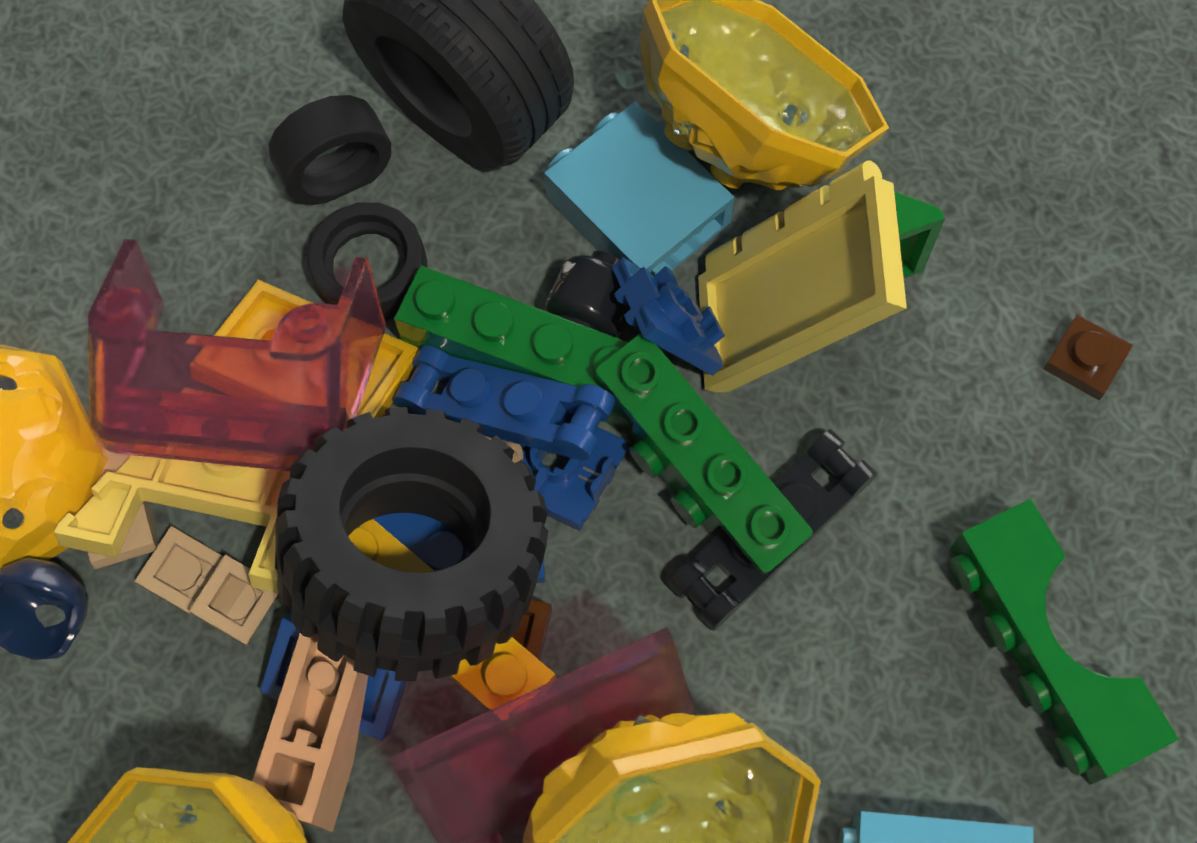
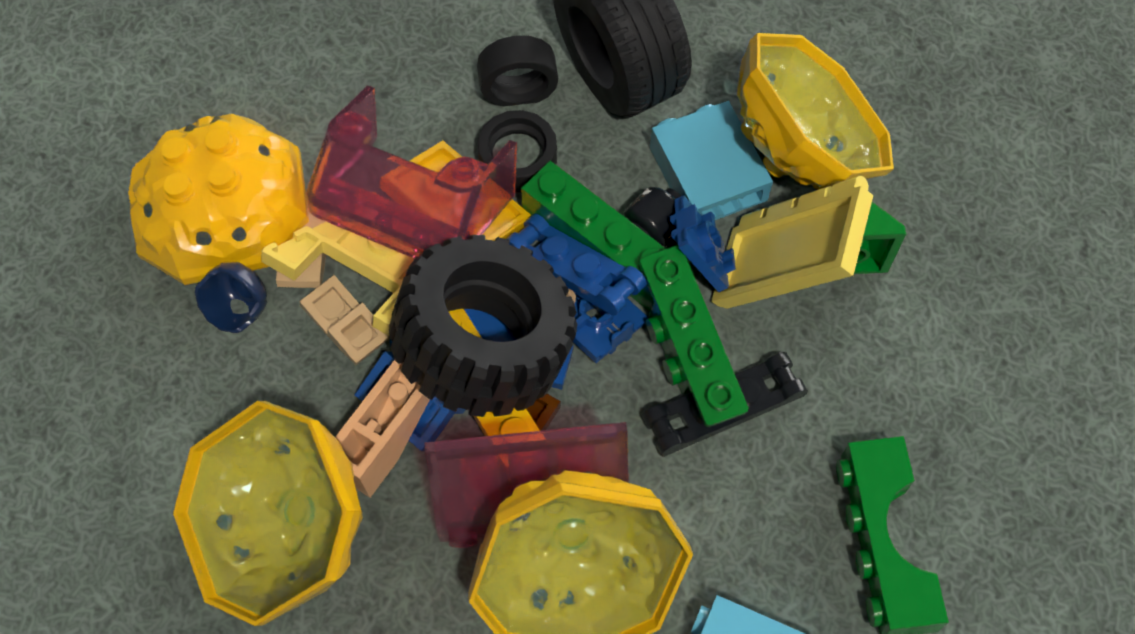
camera: 15 degrees right, 5 degrees down
reddish brown plate [1043,314,1133,401] -> none

